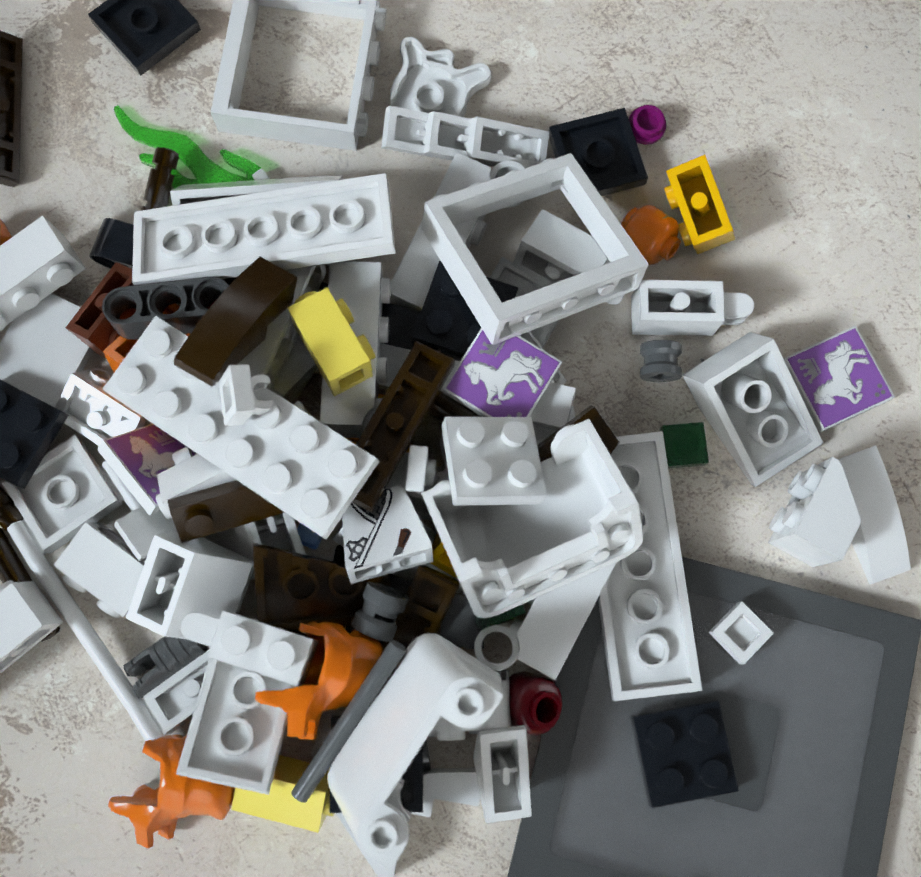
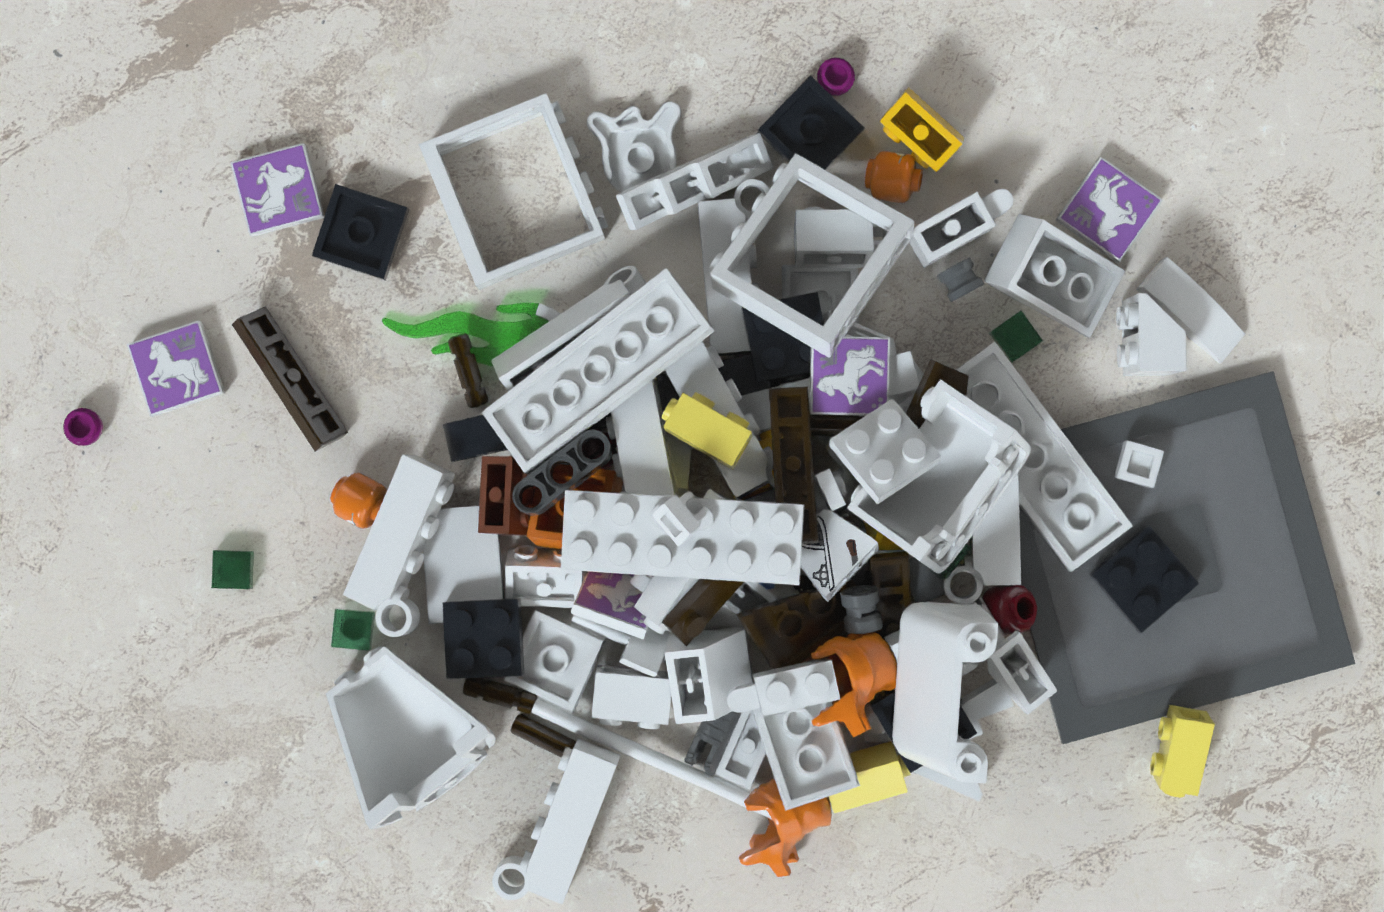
camera: 30 degrees left, 10 degrees up
dark brown slope [173,257,297,387] -> none
dark grey bar [291,640,407,803] -> none

